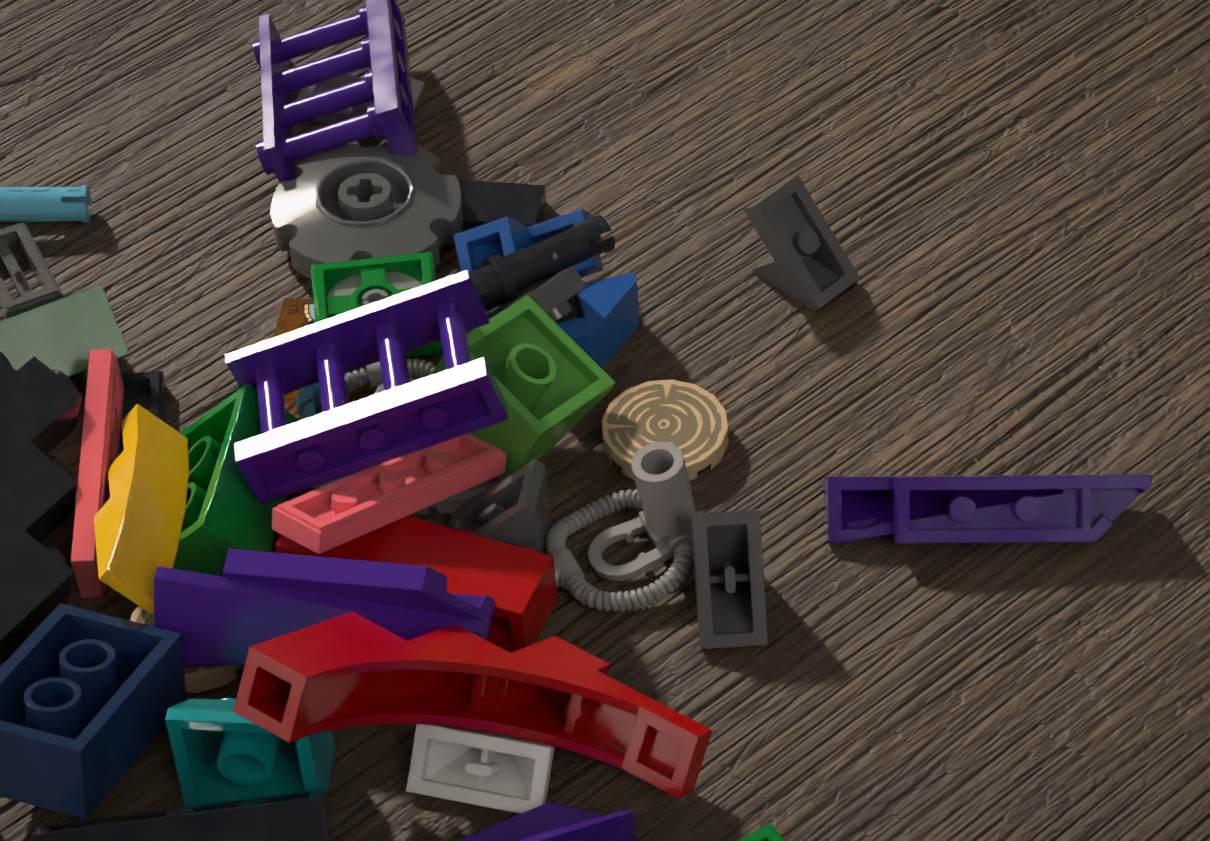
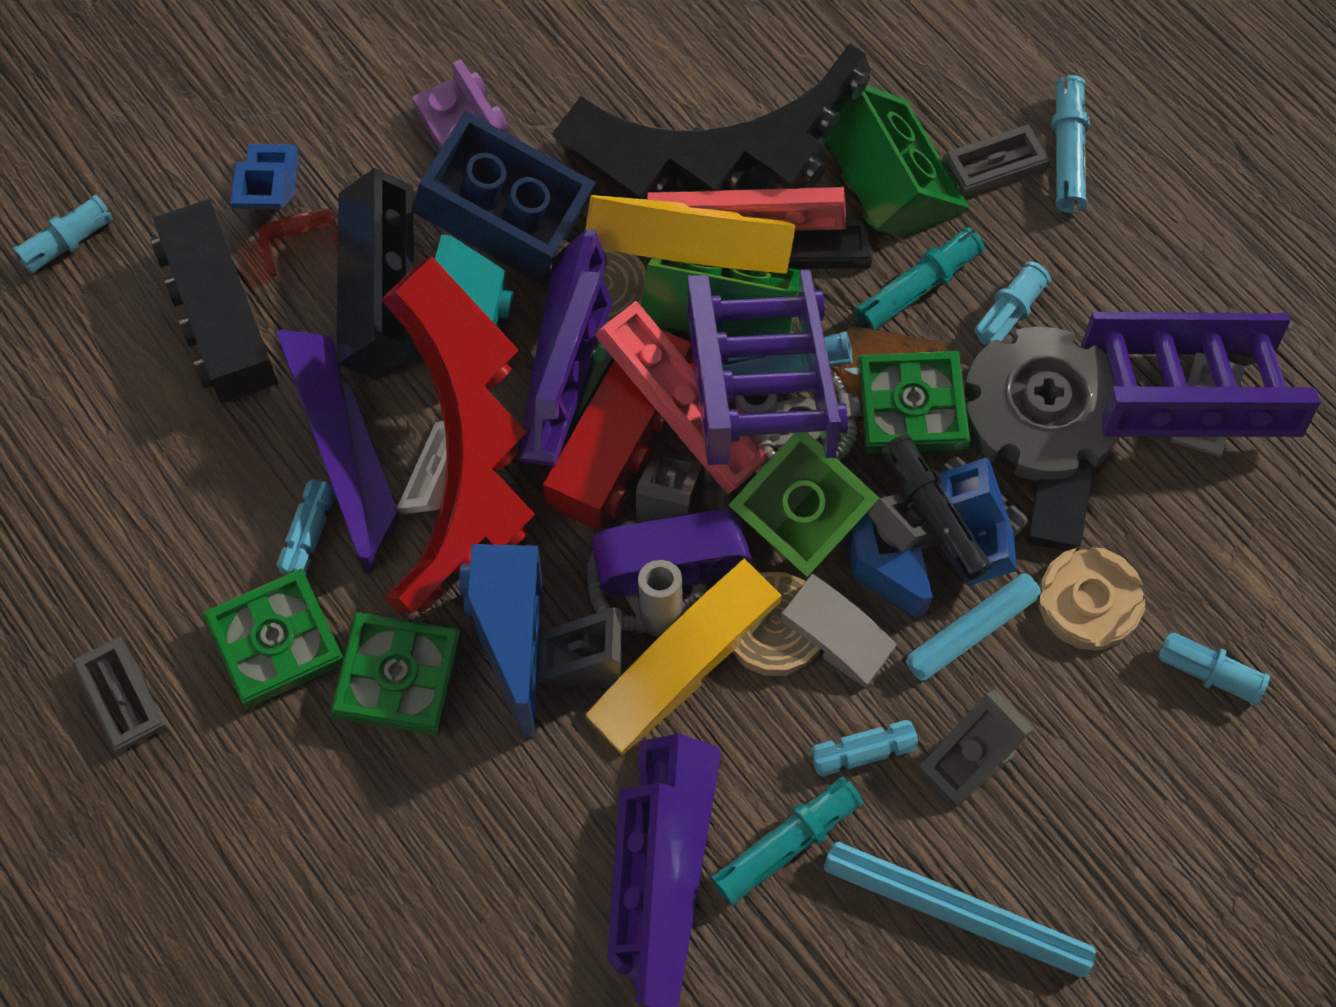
camera: 90 degrees right, 20 degrees up
none -> green piece [330,612,462,736]
none -> blue slope [459,544,543,738]
none -> yellow slope [585,559,782,756]
none -> dark purple beam [591,509,752,597]
none -> teal pin [710,776,864,907]
none -> light grey slope [780,574,897,688]
none -> medium azure axle [811,720,918,776]
none -> medium azure axle [824,842,1096,977]
none -> teal pin [853,227,985,334]
none -> medium azure axle [906,573,1041,681]
none -> medium azure axle [975,262,1051,345]
none -> tan tile [1038,547,1145,651]
none -> medium azure axle [1158,633,1270,706]

